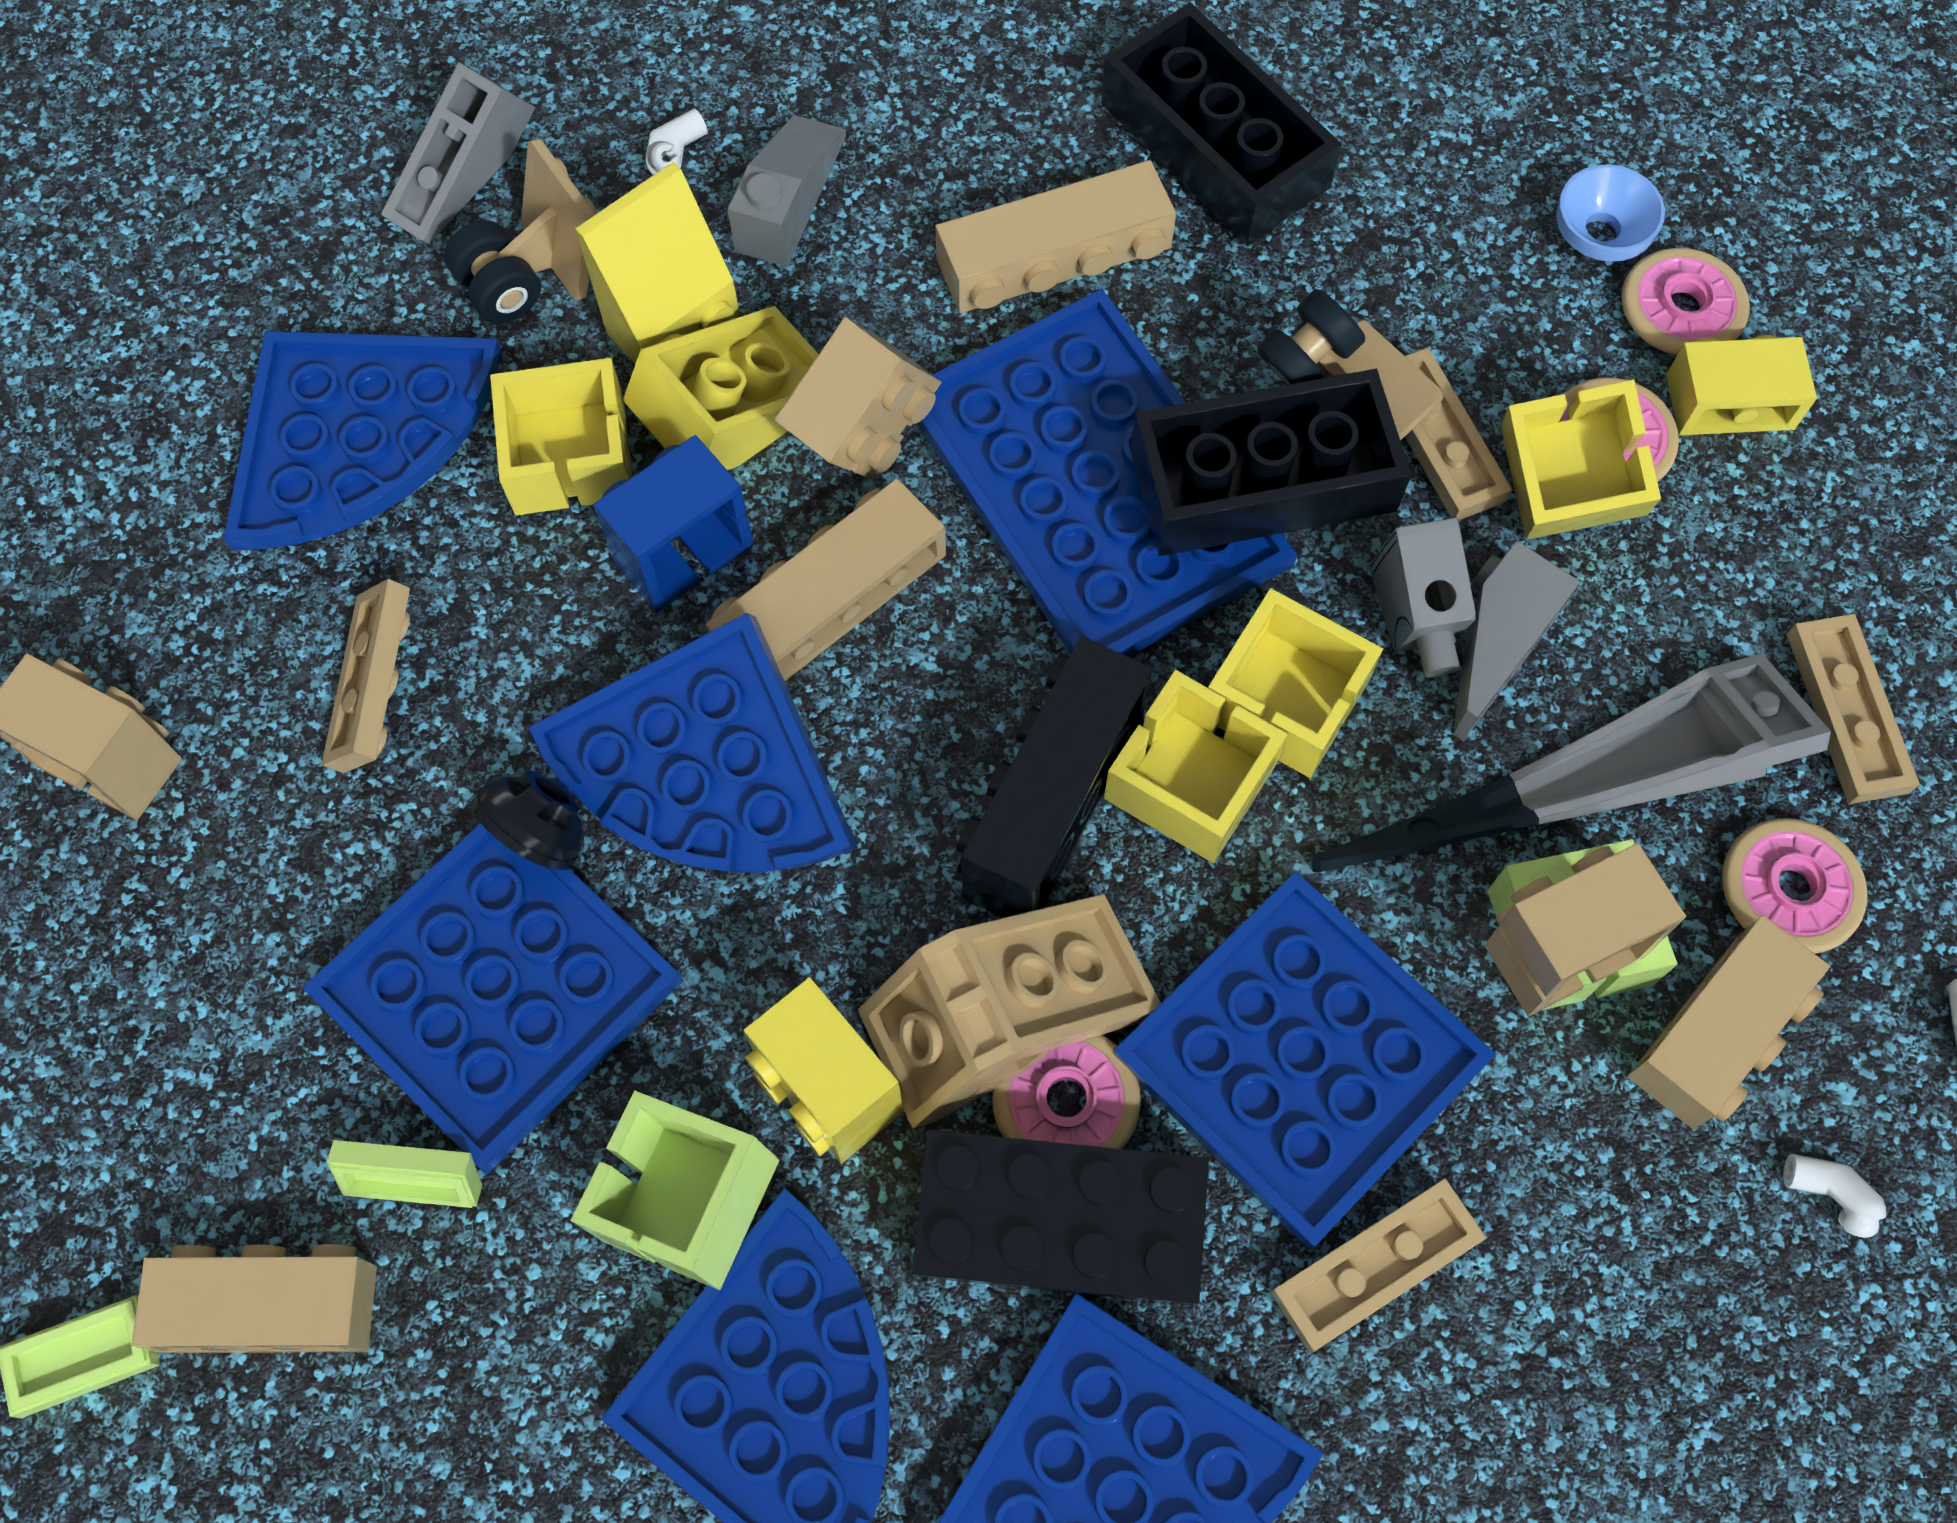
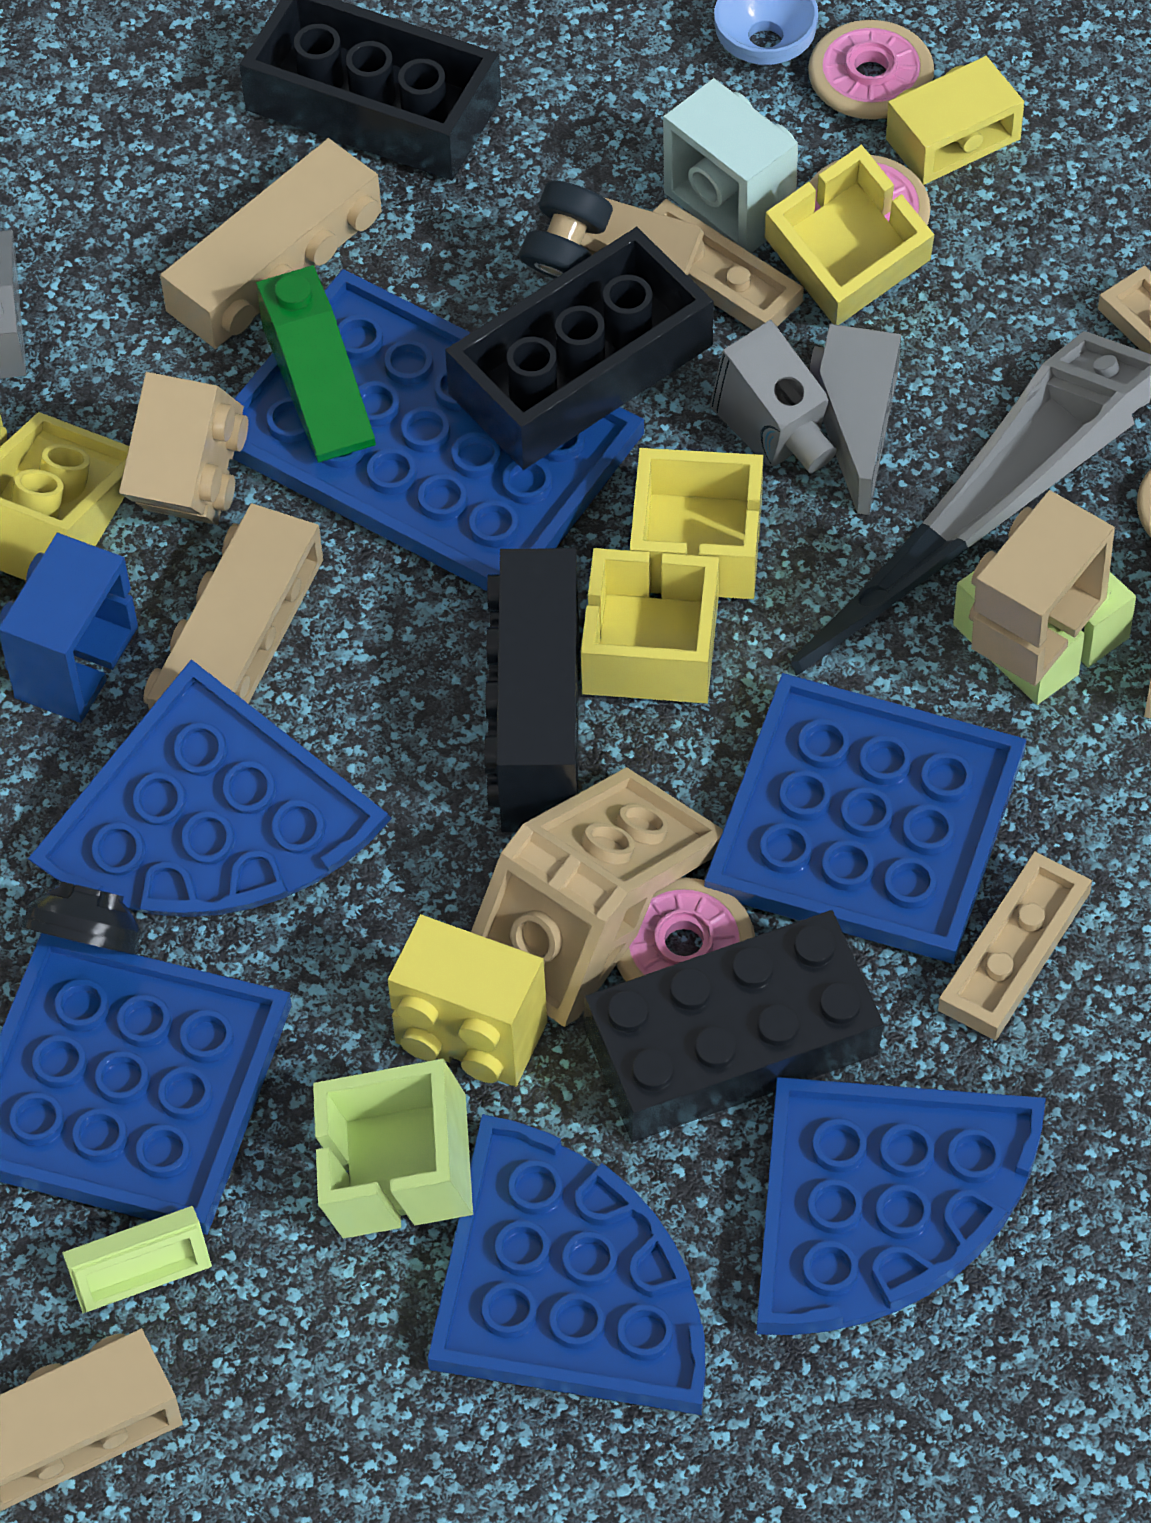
camera: 25 degrees left, 10 degrees down
none -> green slope [256,265,376,463]
none -> light aqua brick [663,78,798,253]

